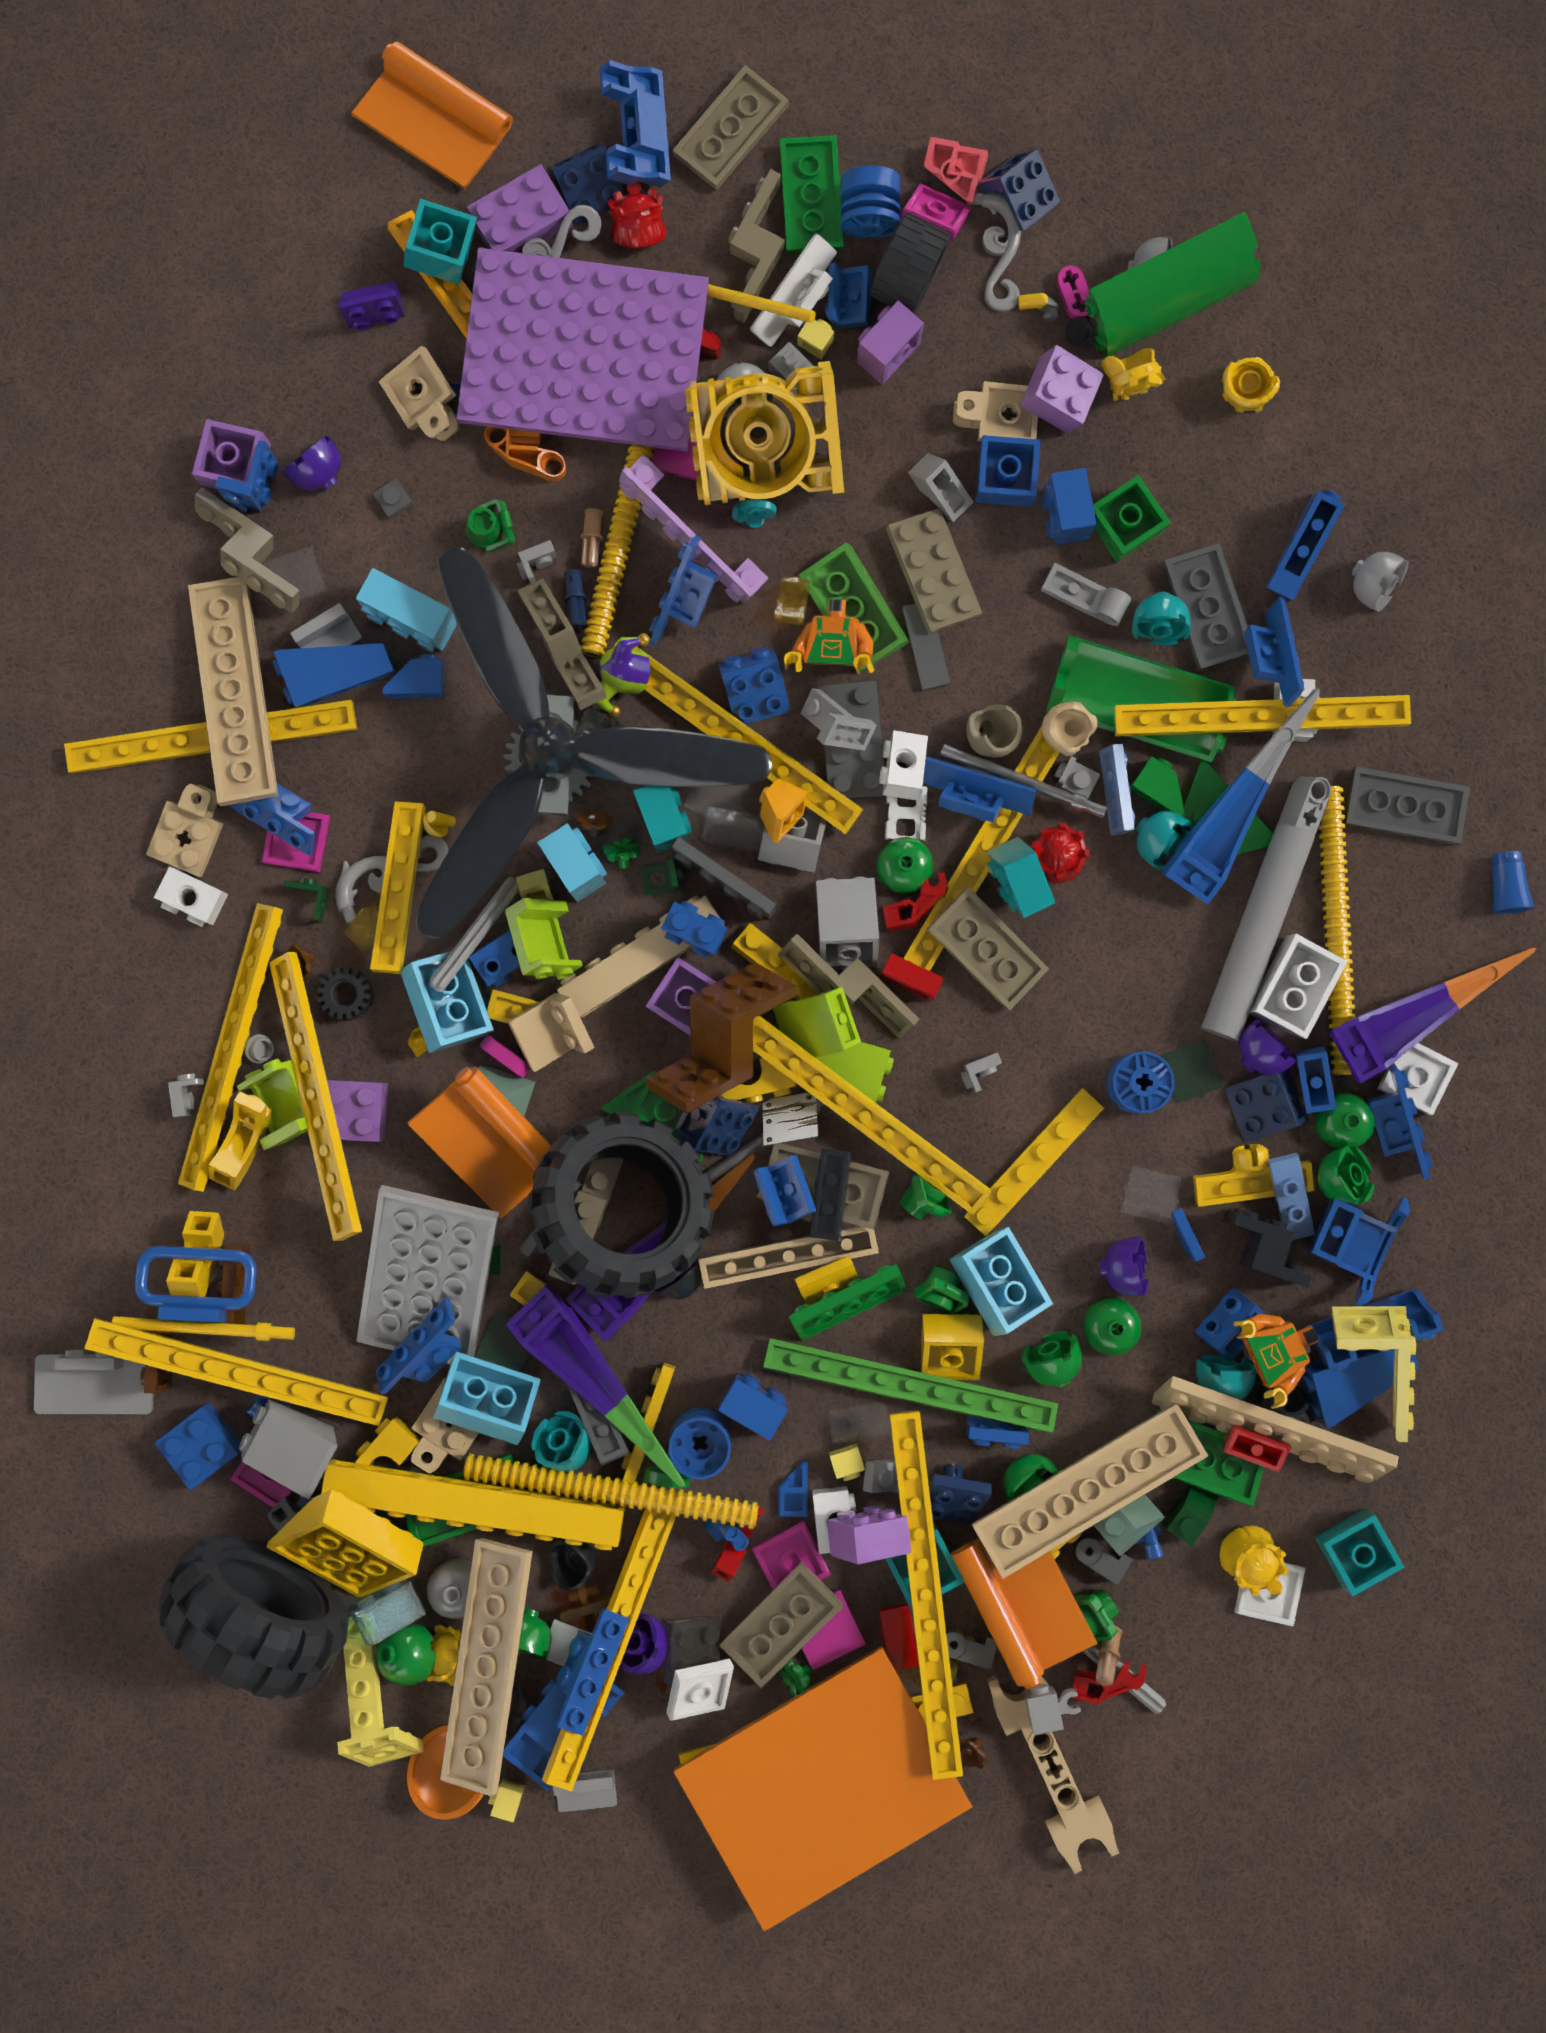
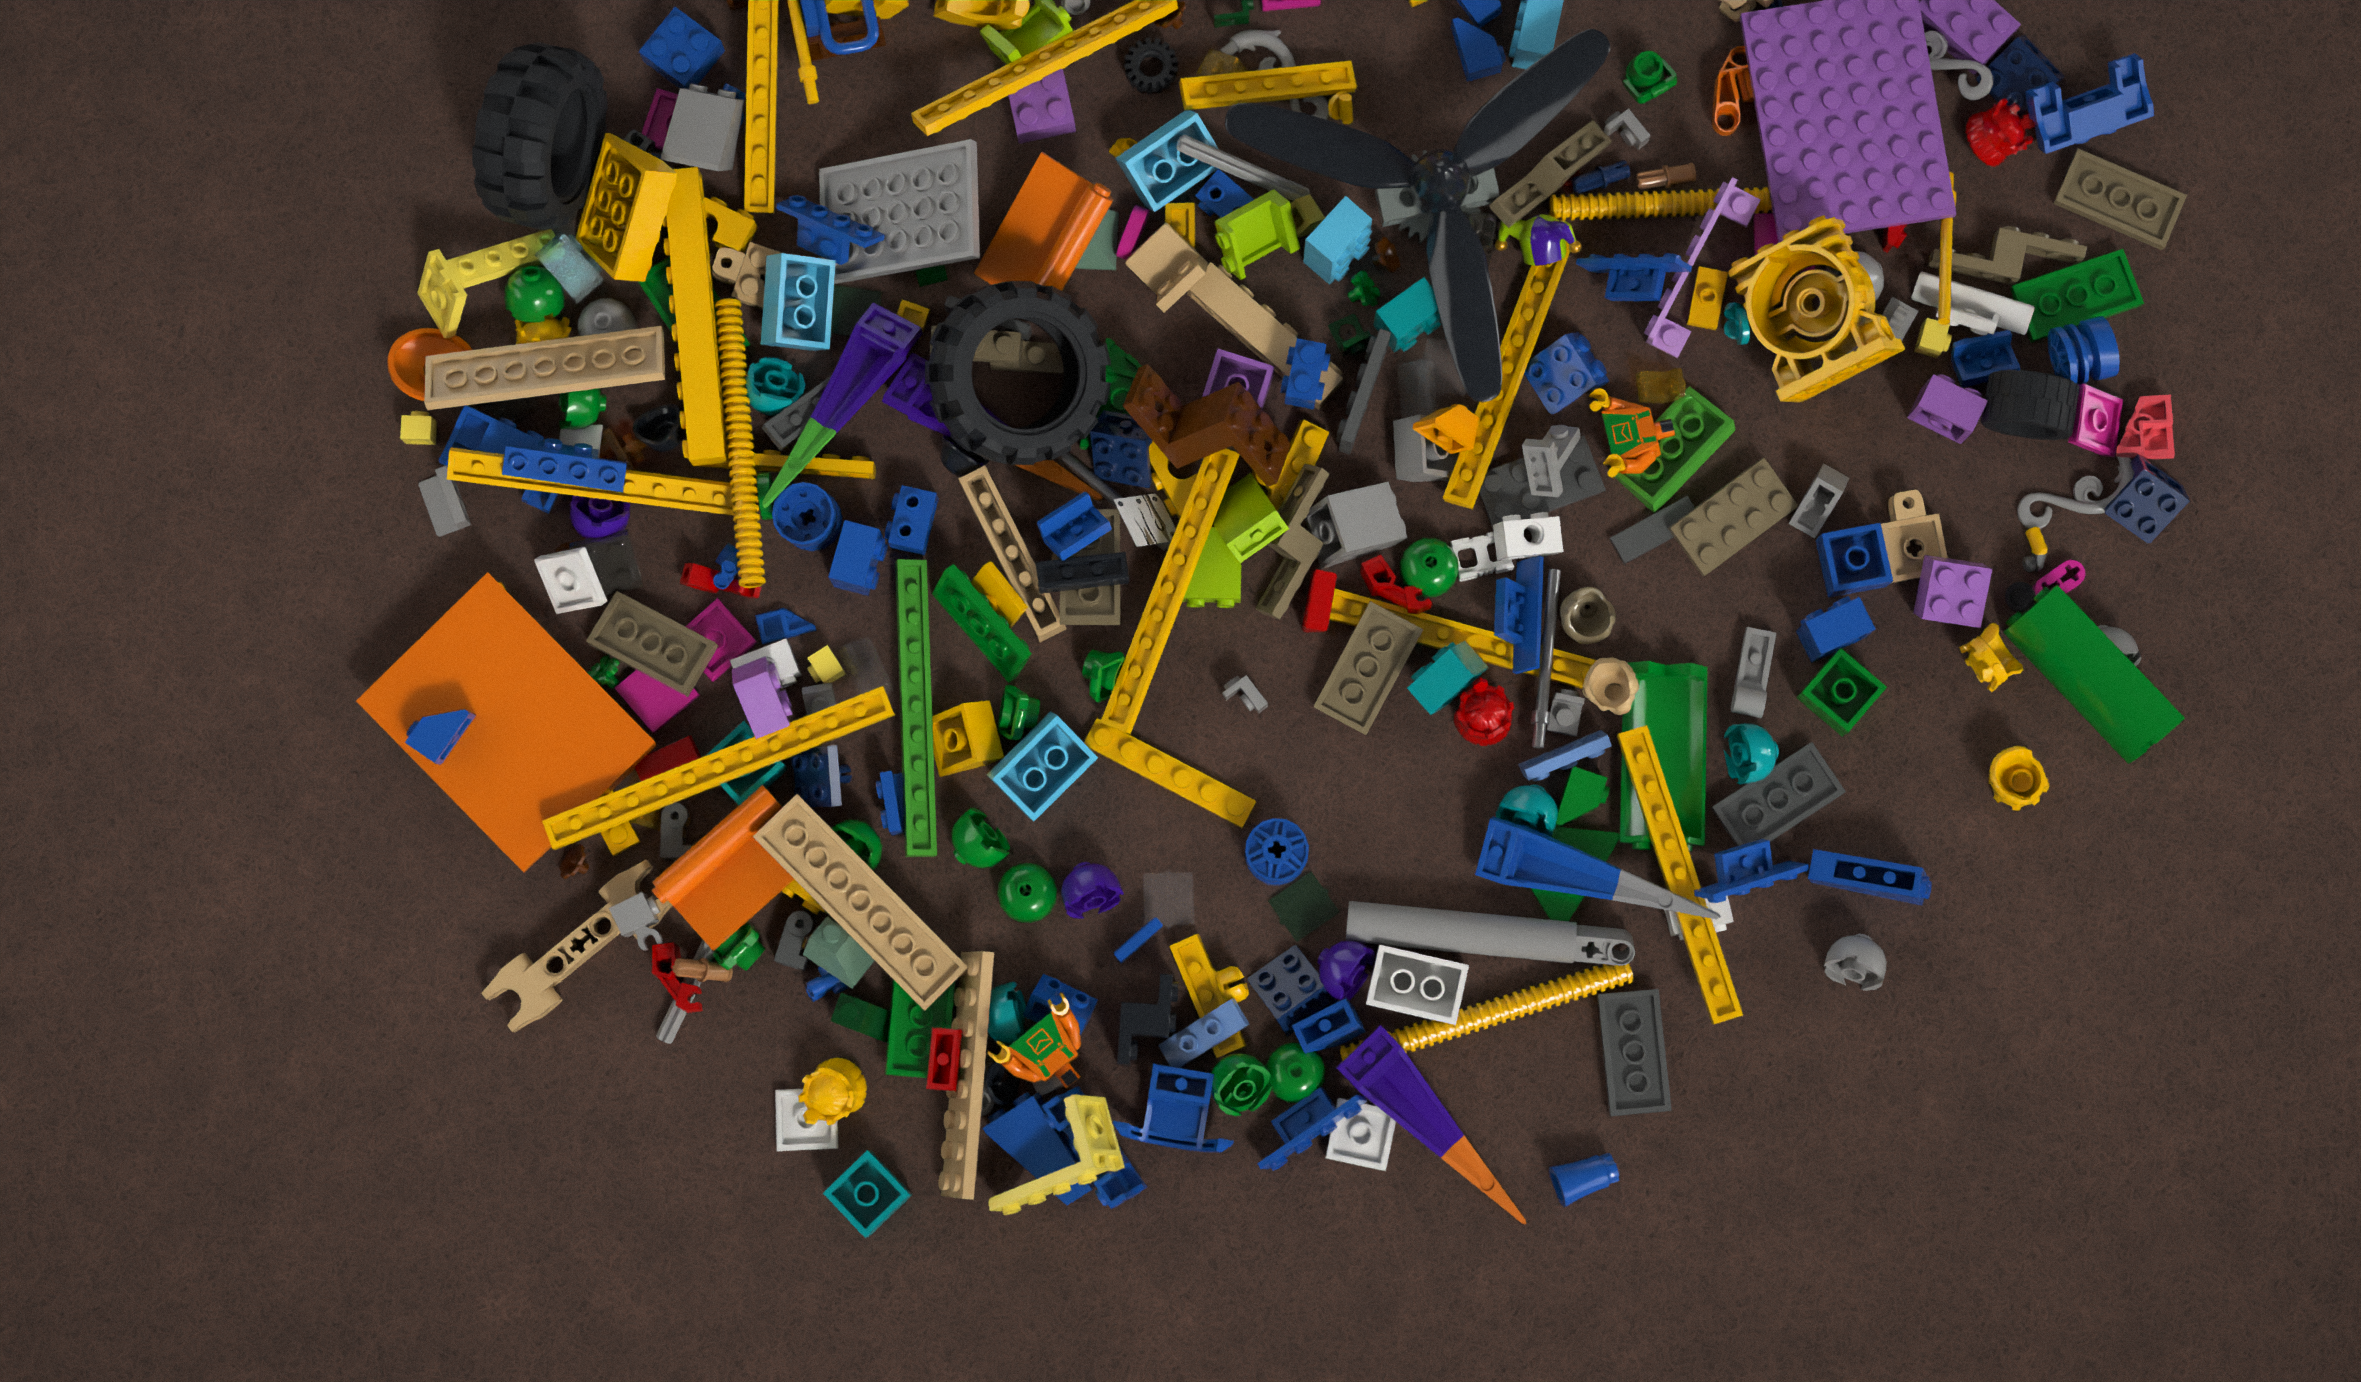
camera: 80 degrees right, 5 degrees down
none -> blue slope [405,709,476,765]
none -> blue brick [885,485,939,556]
none -> yellow plate [1687,266,1728,330]

